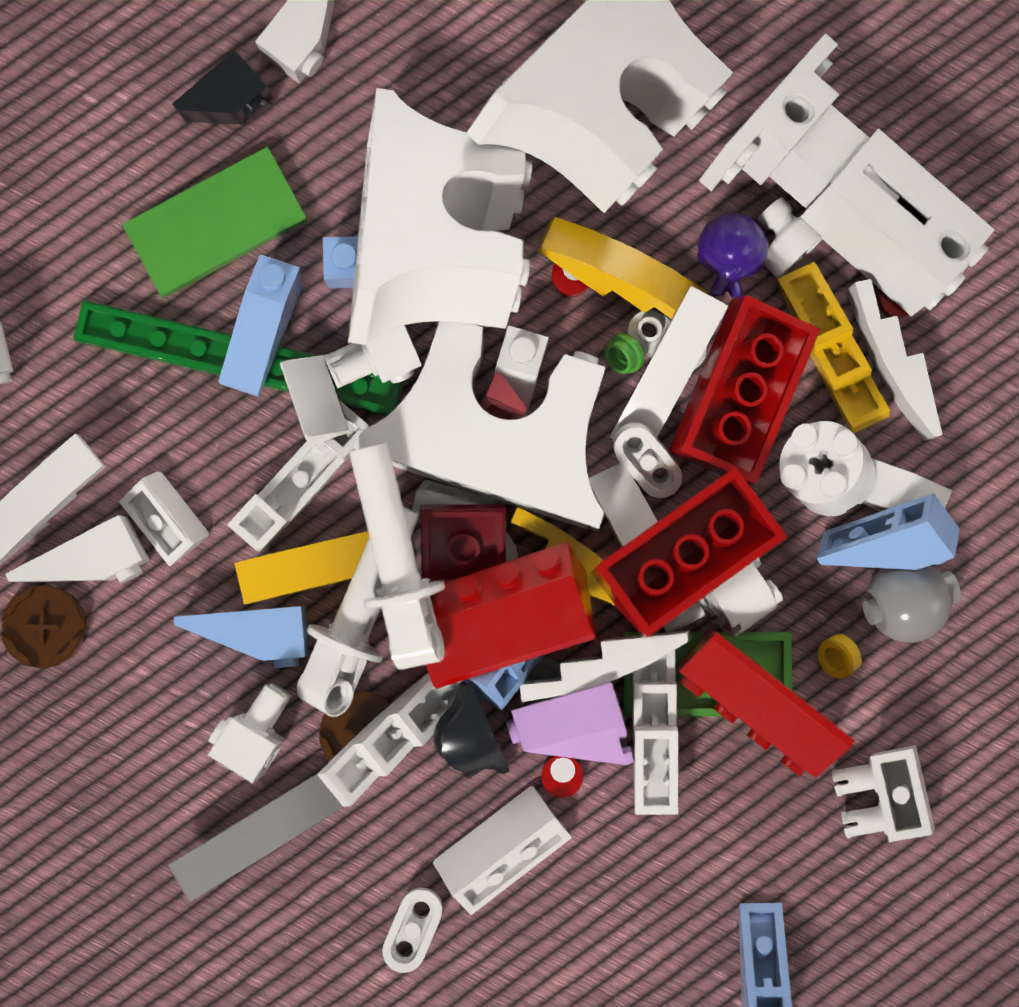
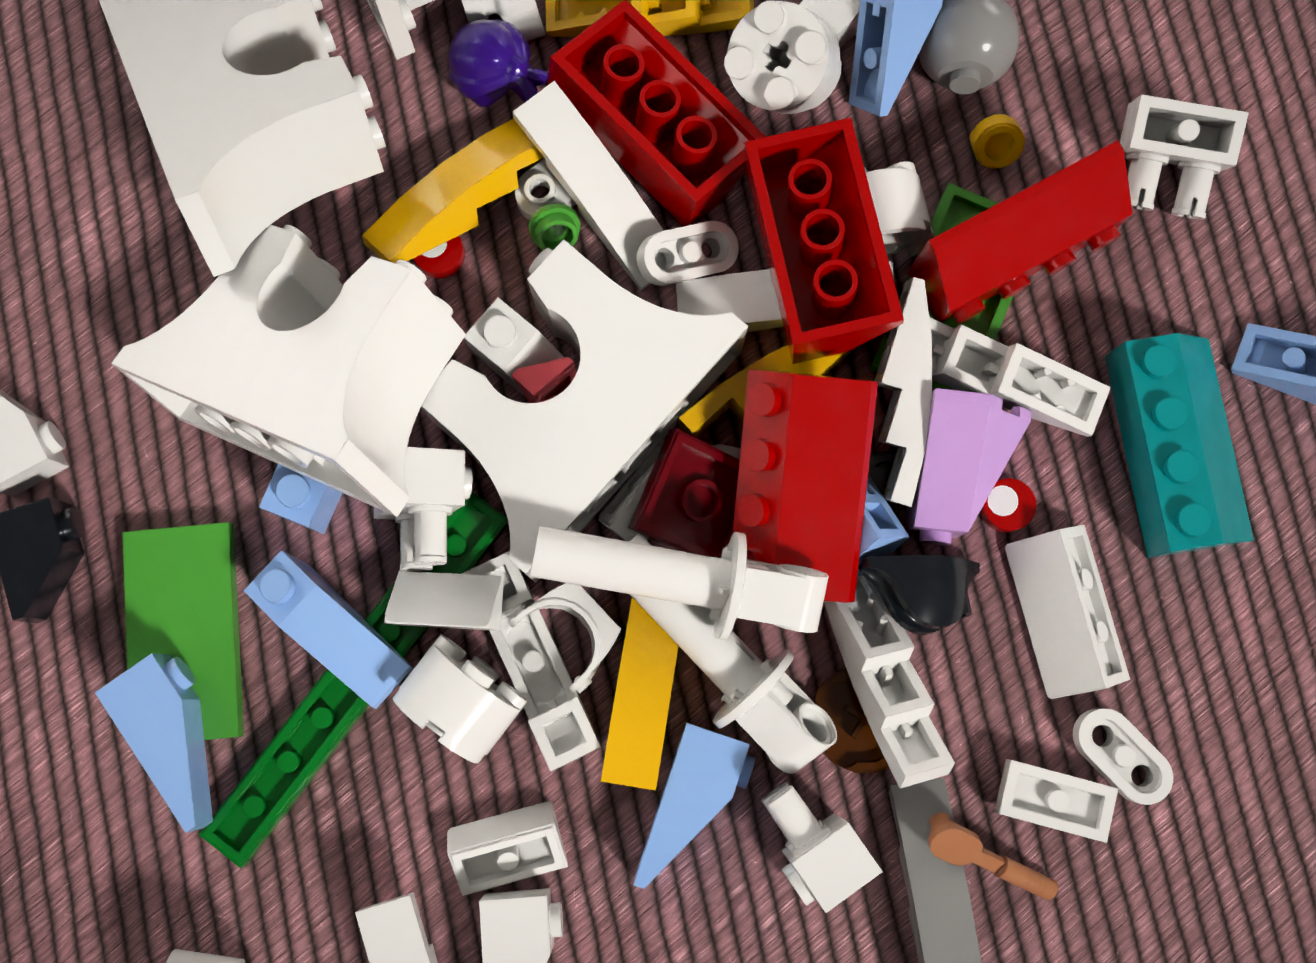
camera: 65 degrees left, 5 degrees down
none -> light blue slope [95,653,213,833]
none -> white brick [393,634,528,763]
none -> white helmet [508,583,621,694]
none -> nougat piece [928,812,1058,901]
none -> white plate [994,759,1118,843]
none -> teal slope [1105,333,1254,558]

